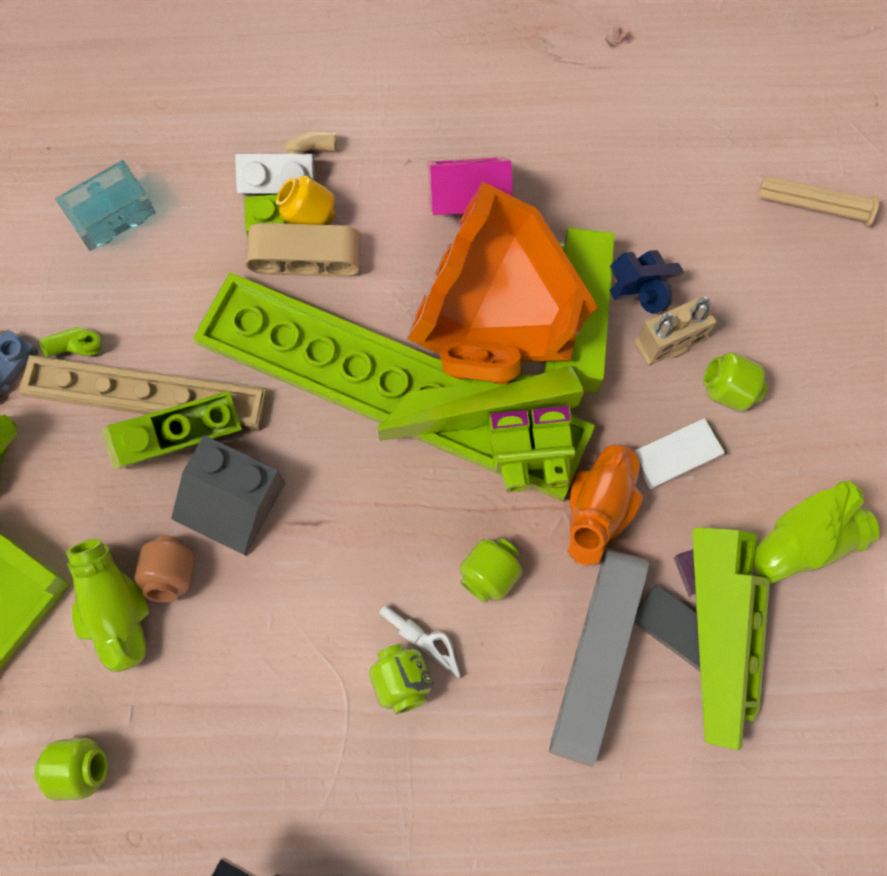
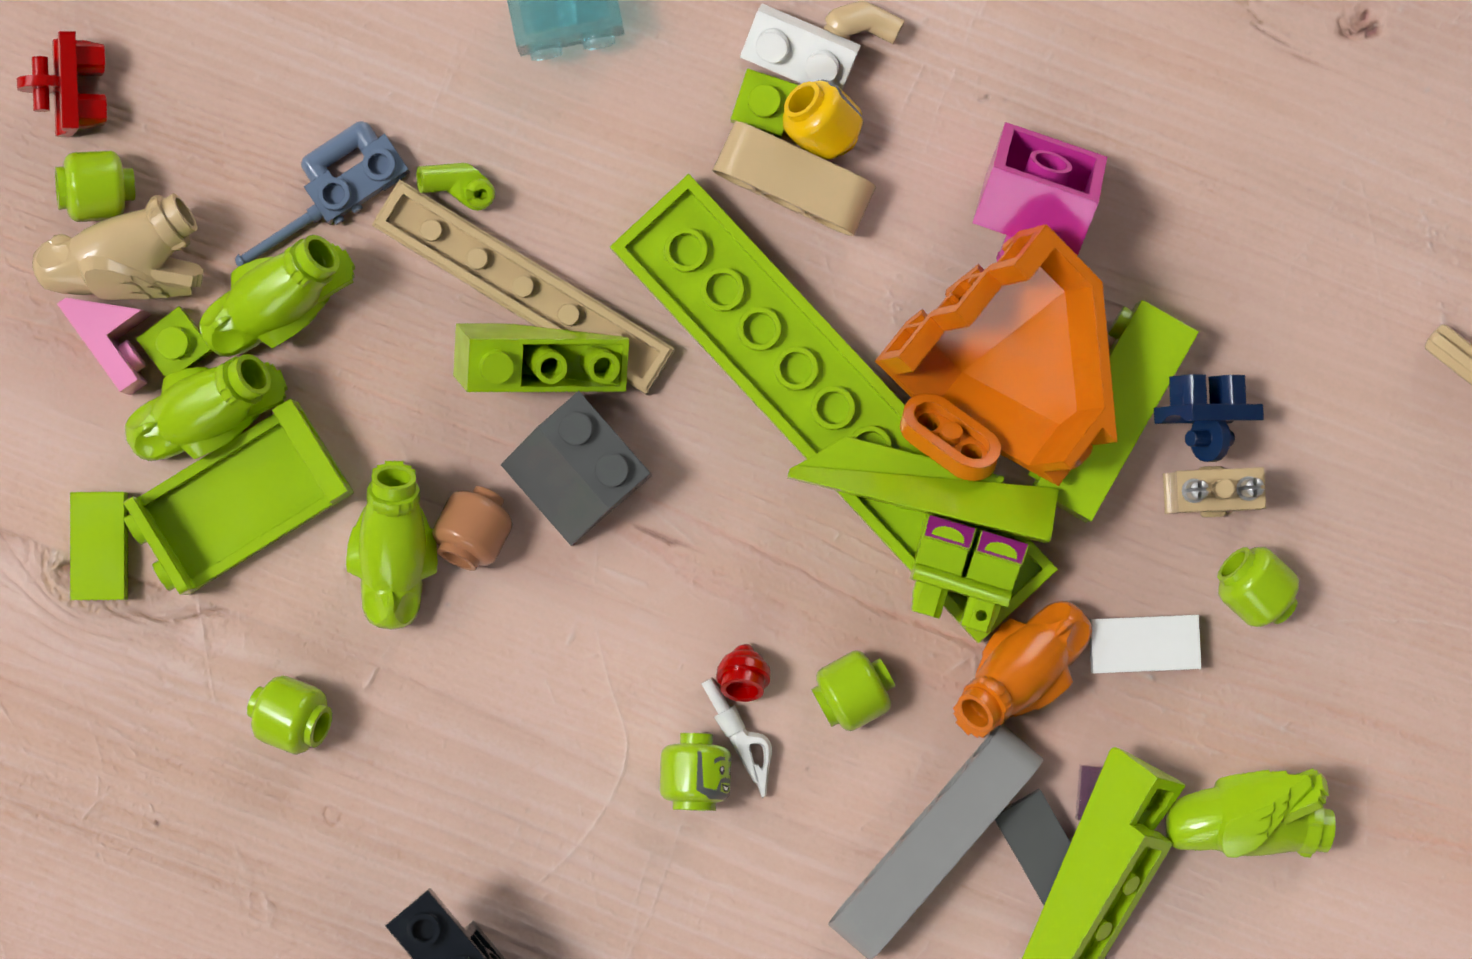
camera: 25 degrees right, 15 degrees up
none -> red plate [716,644,771,702]

